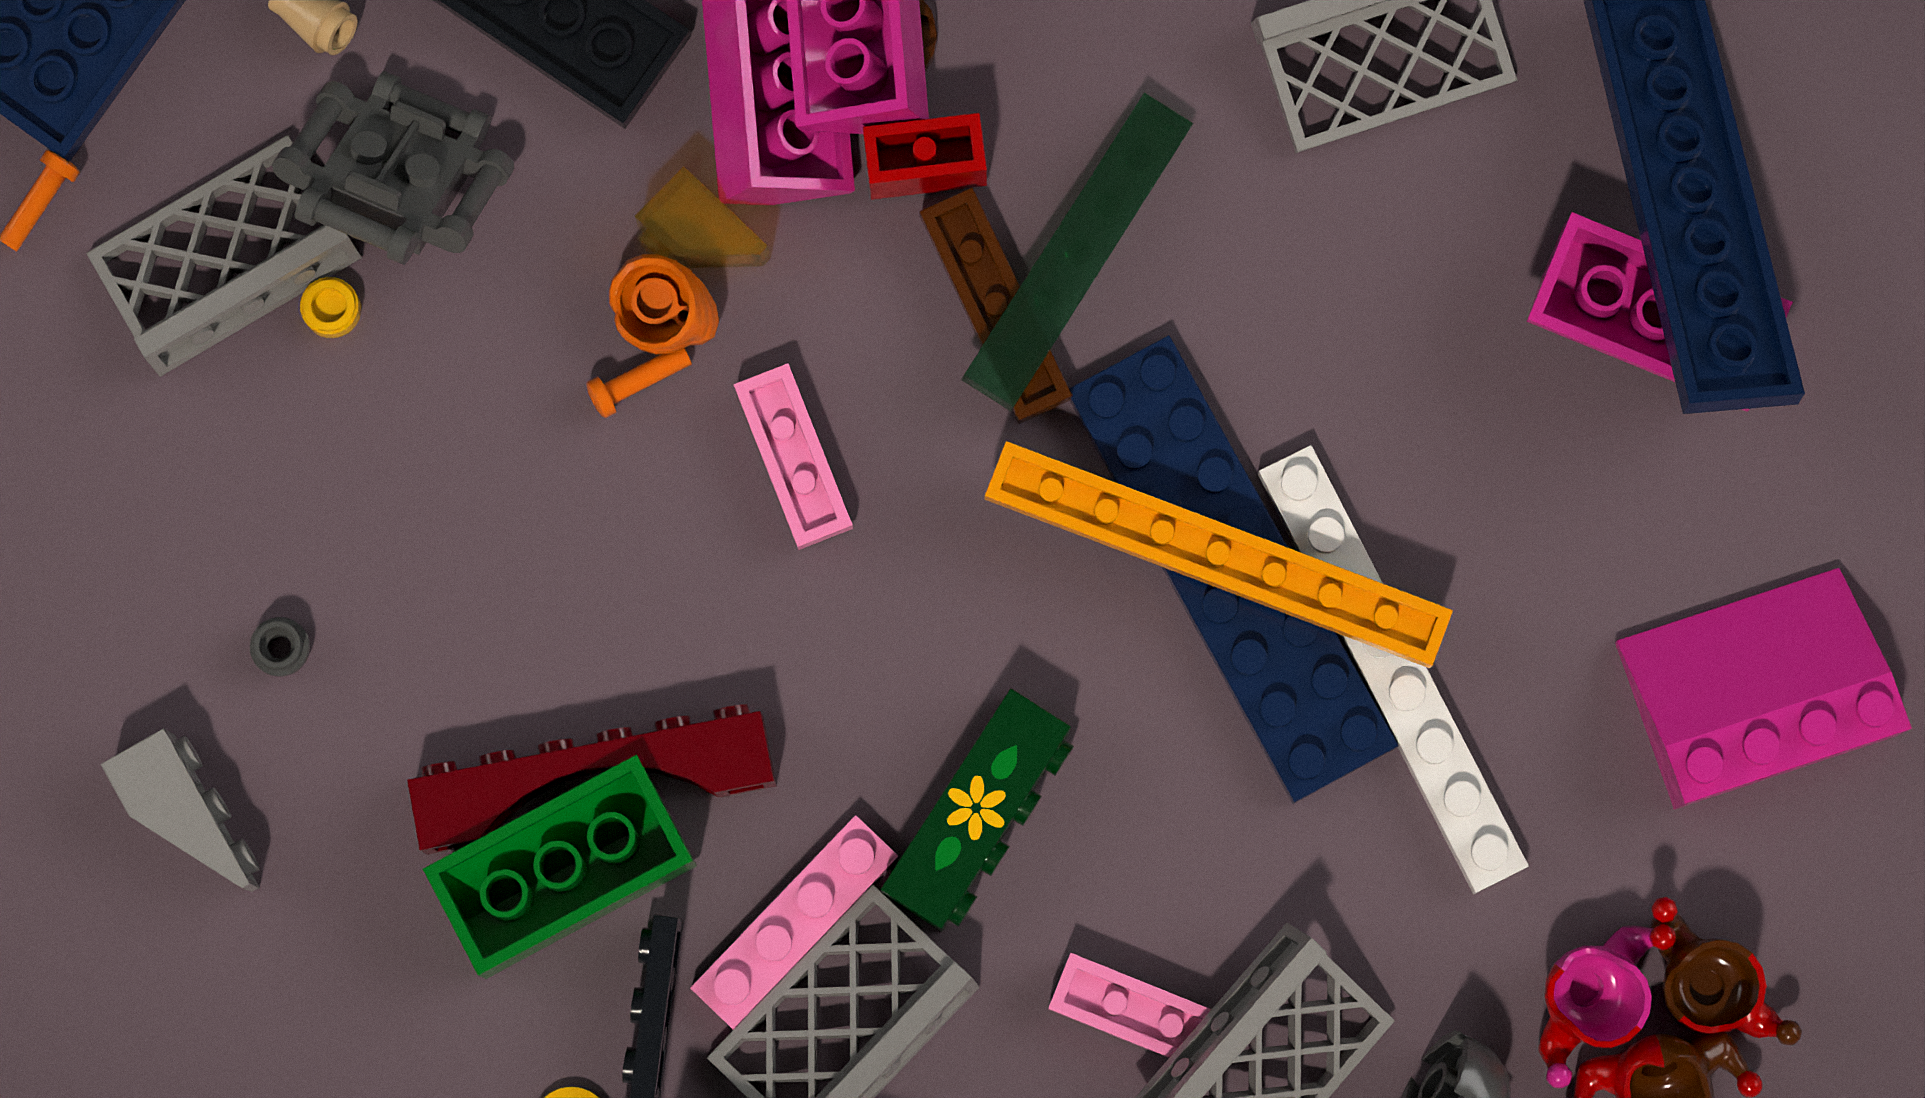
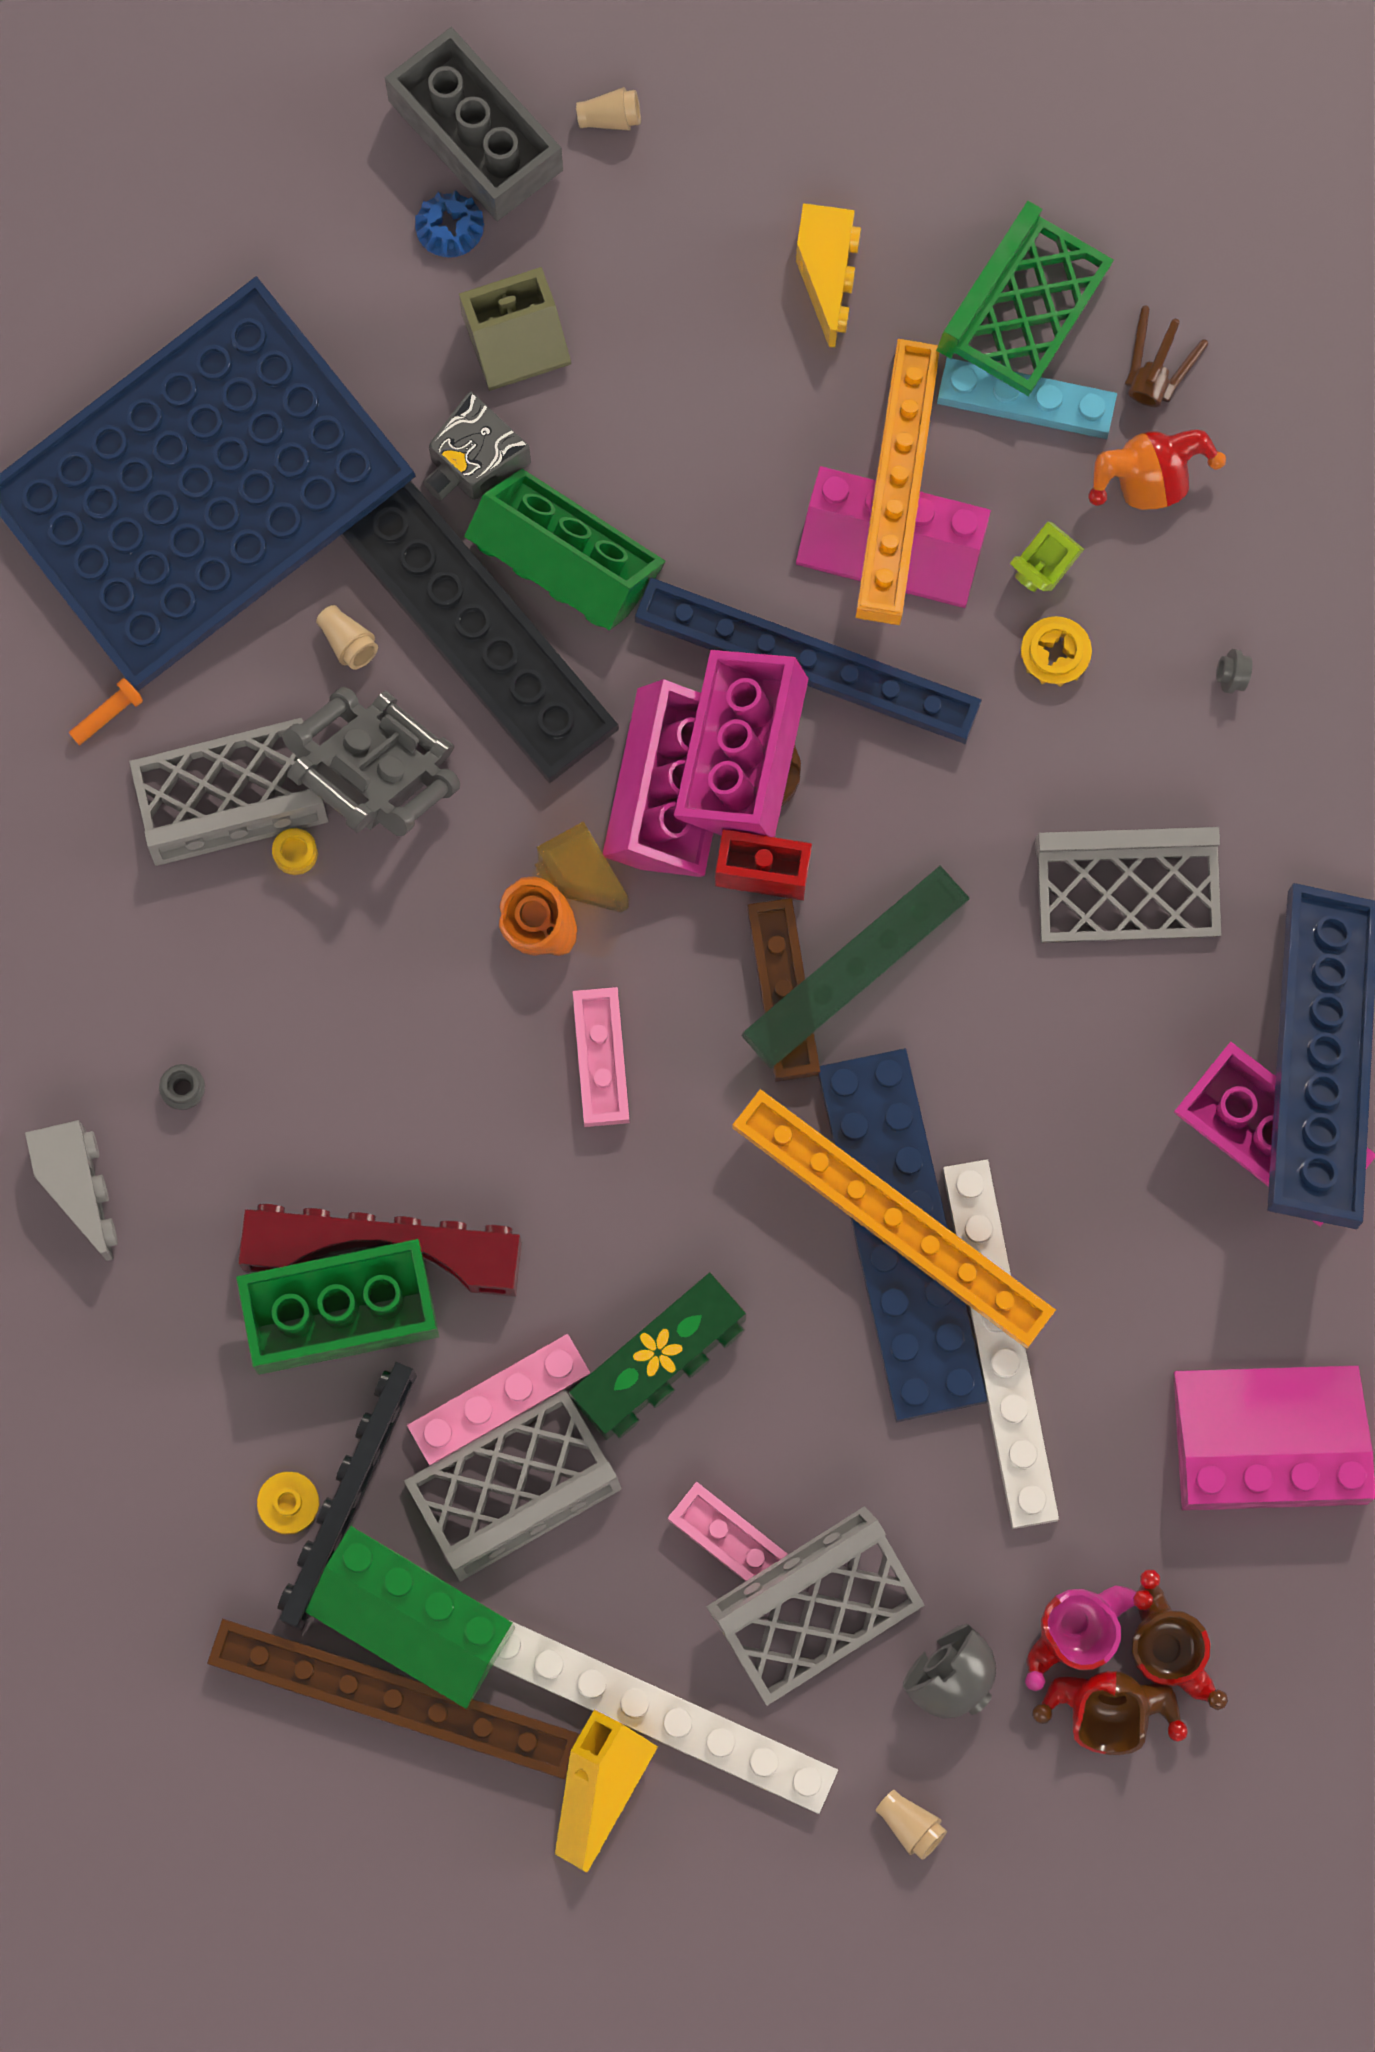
camera: 15 degrees right, 5 degrees down
orange piece [586,348,692,418] -> none

